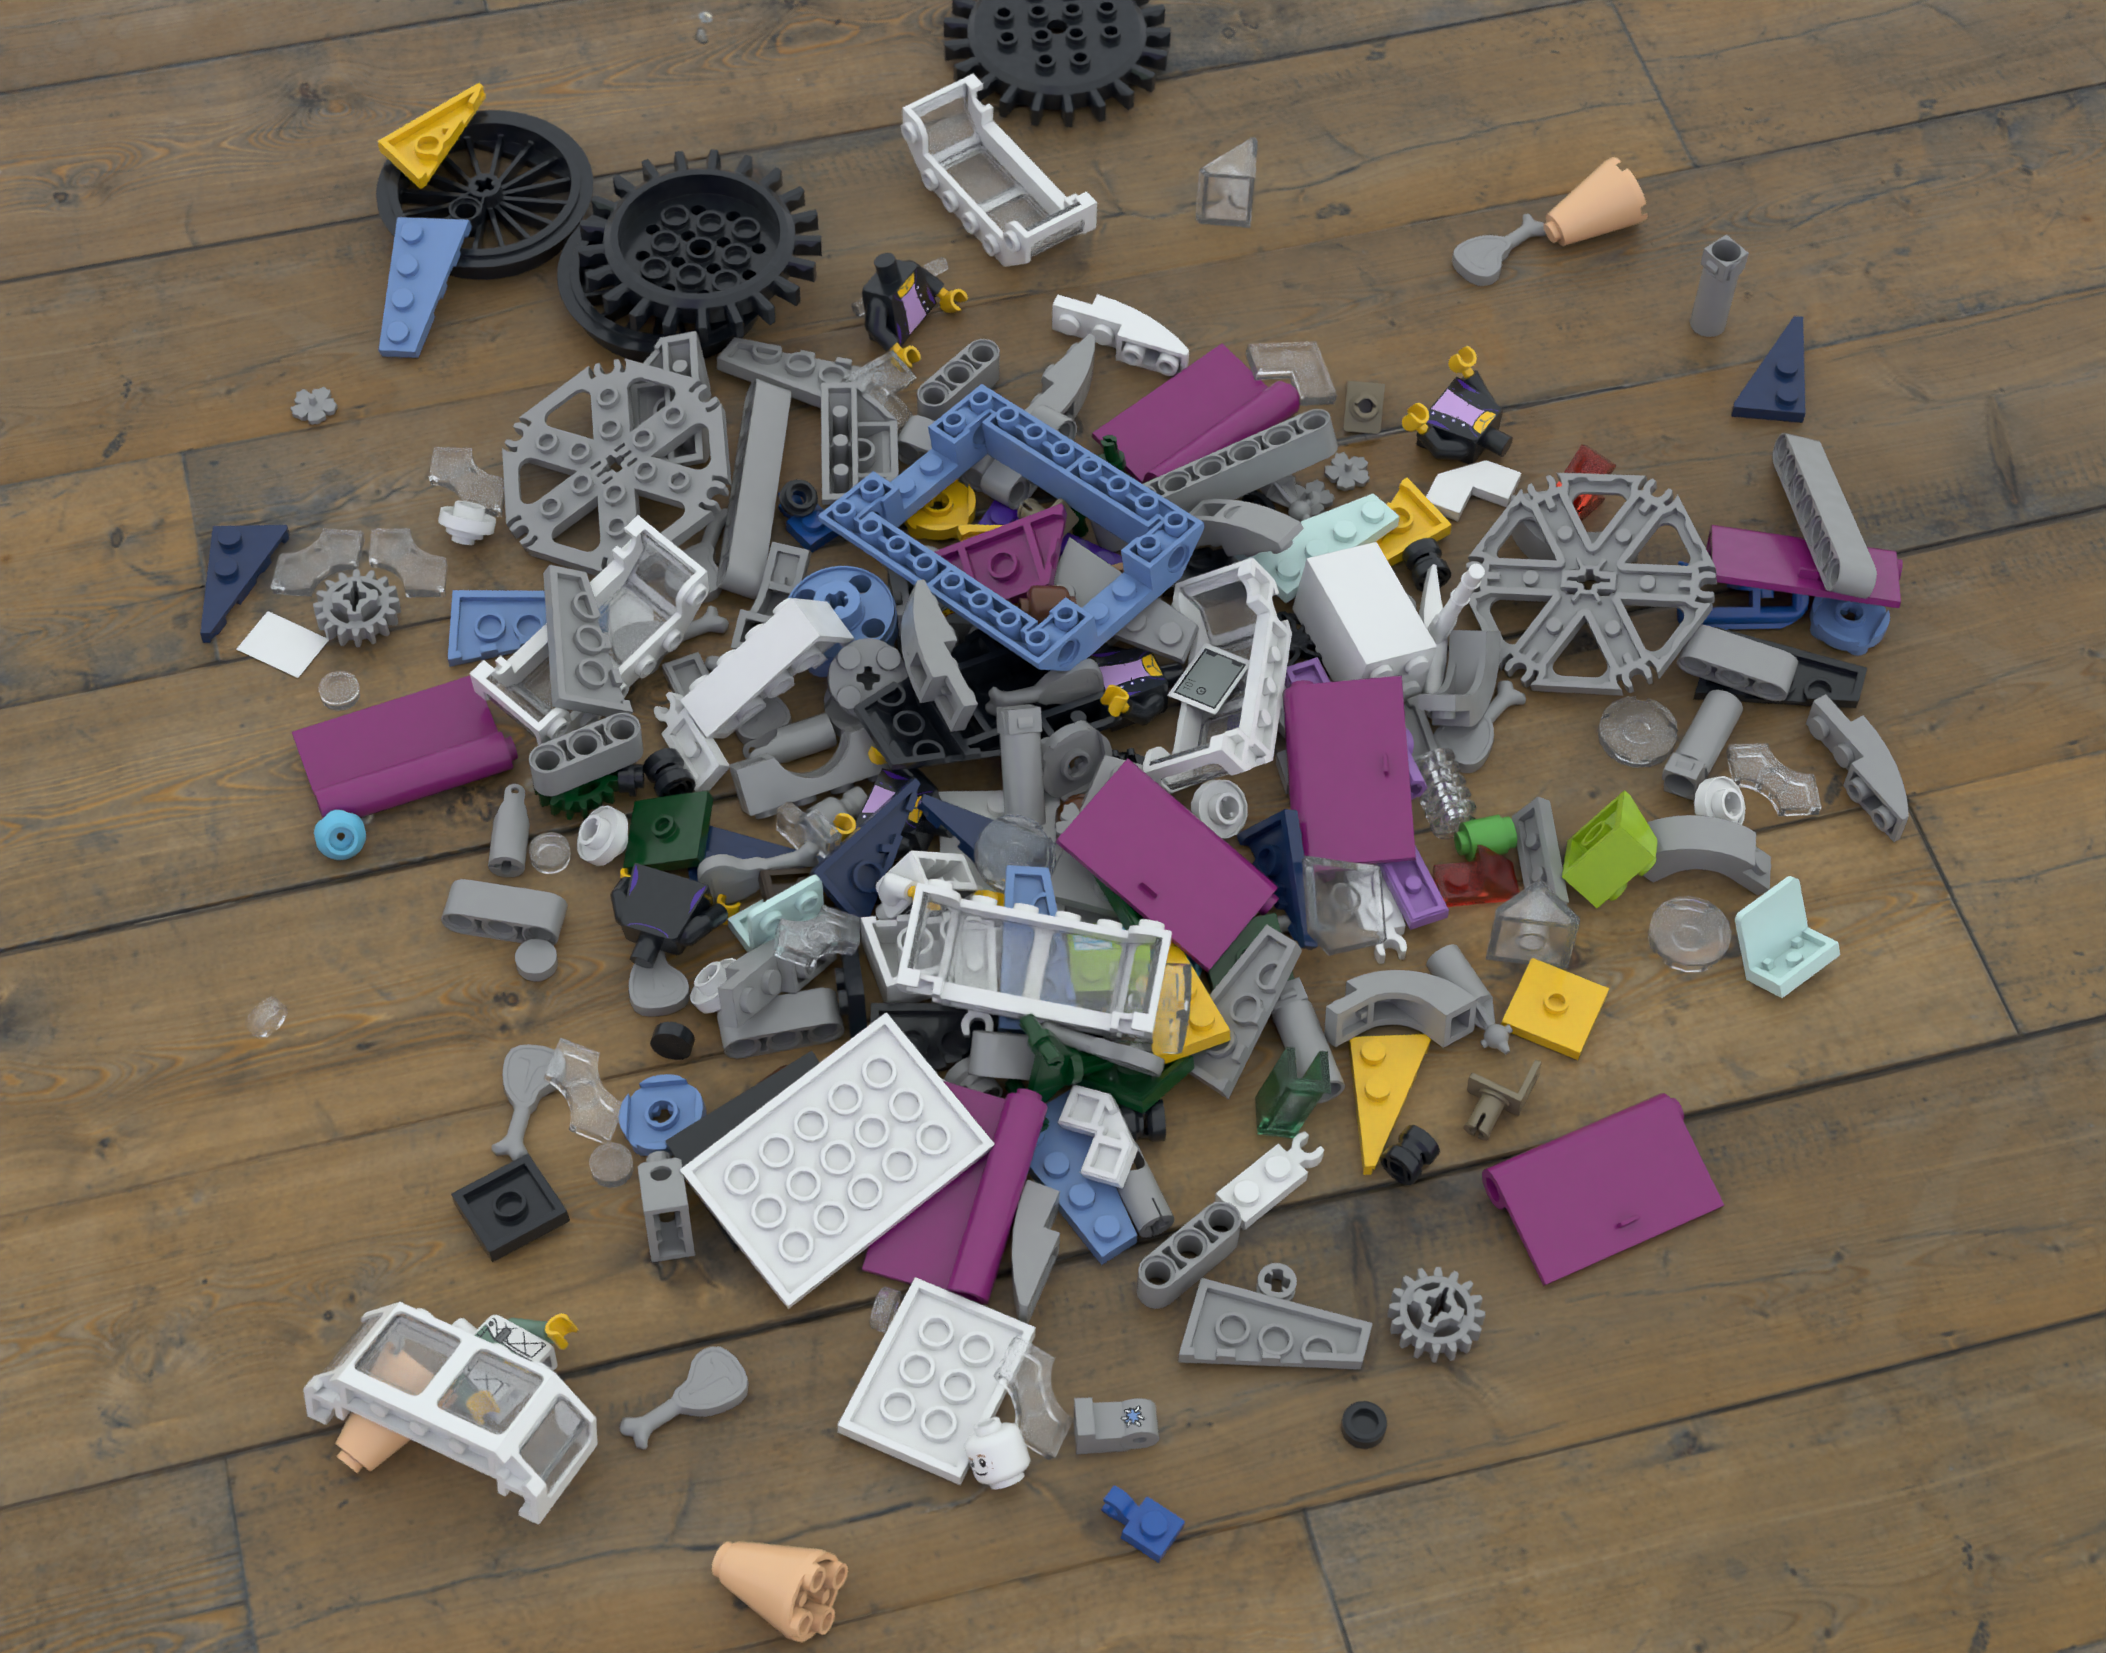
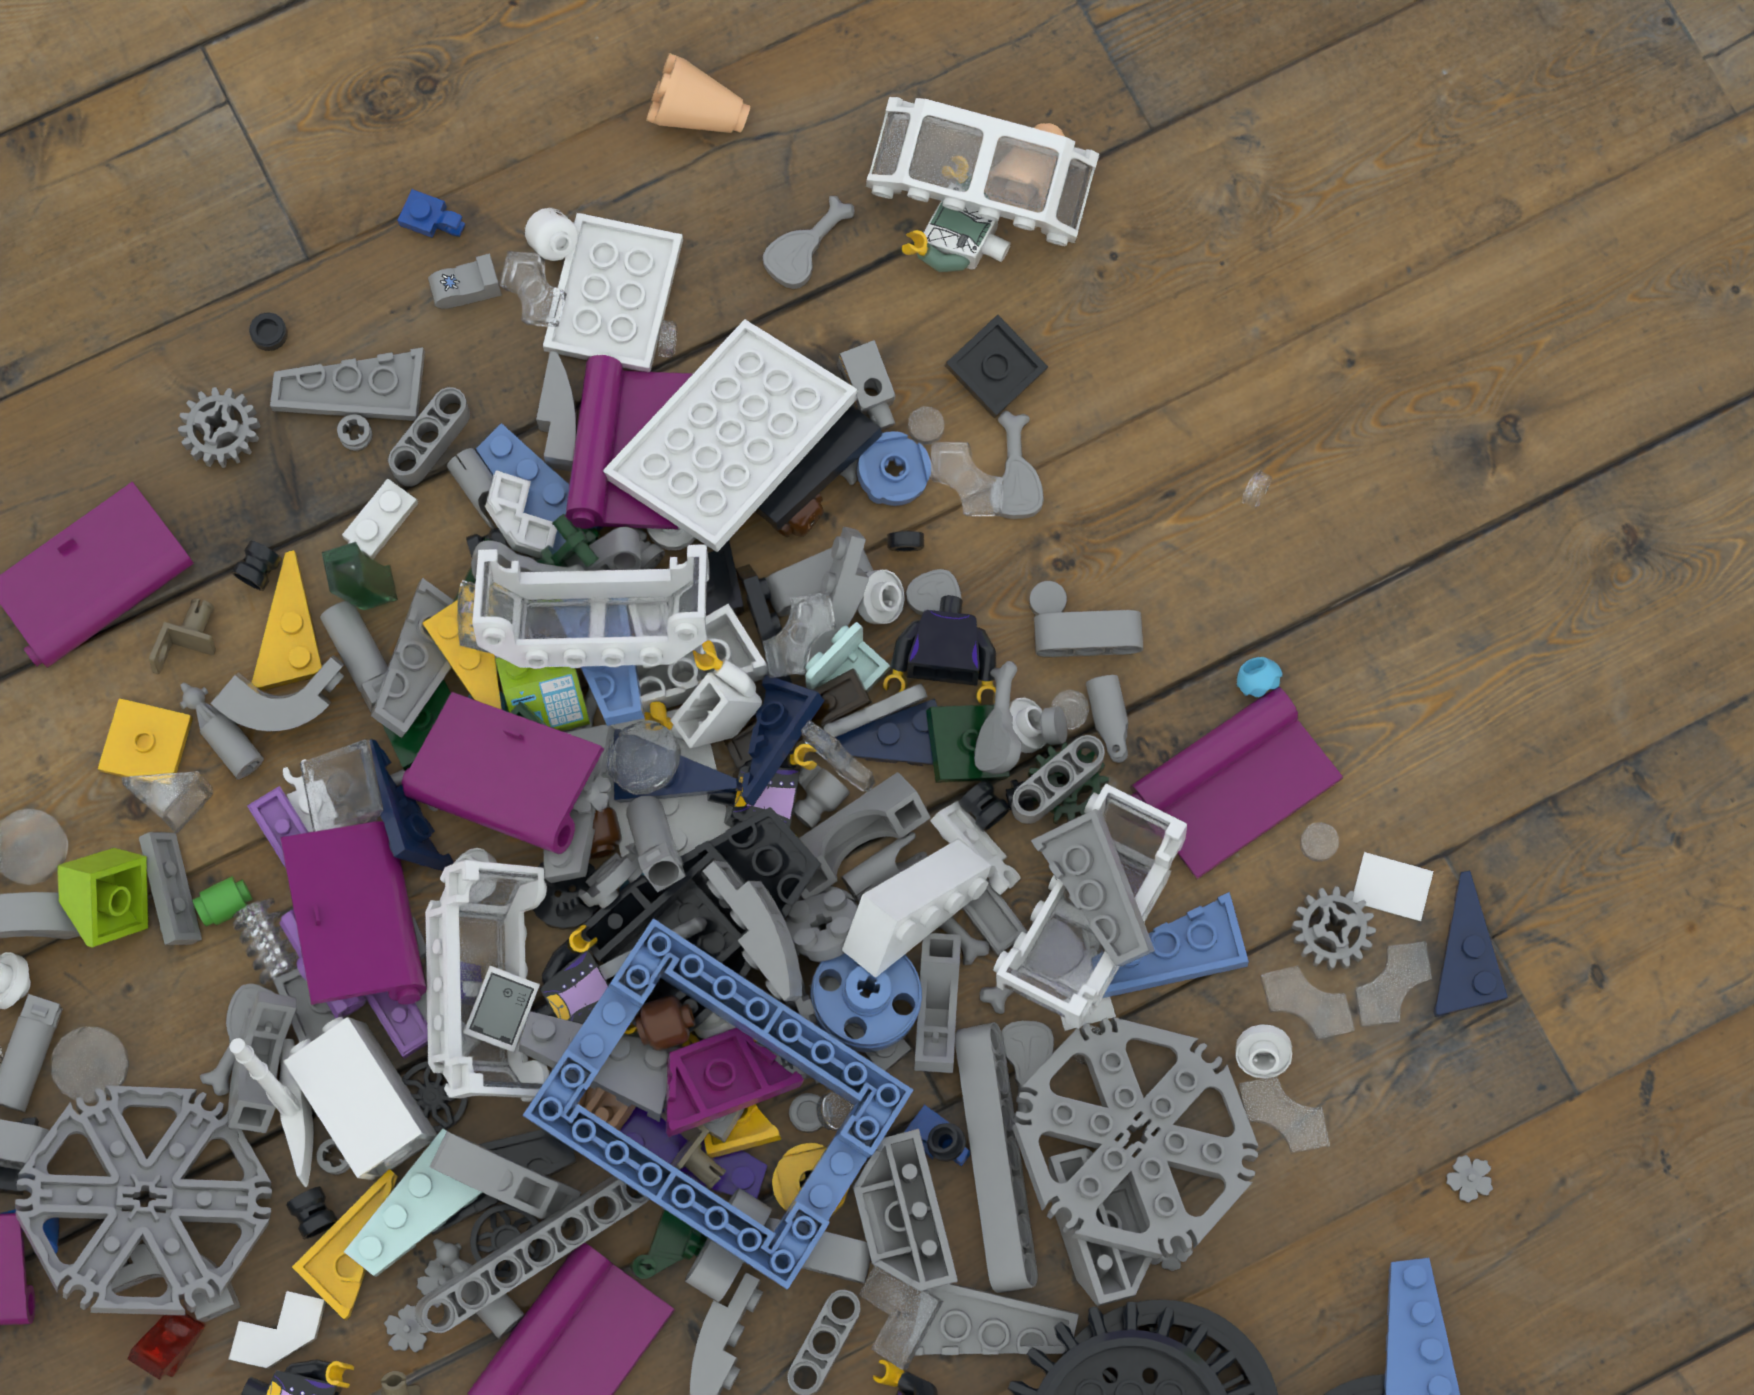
camera: 170 degrees right, 20 degrees up
clear red slope [1432,845,1520,907] -> none
none -> light grey piece [974,661,1021,774]
none -> light grey tile [1041,706,1067,745]

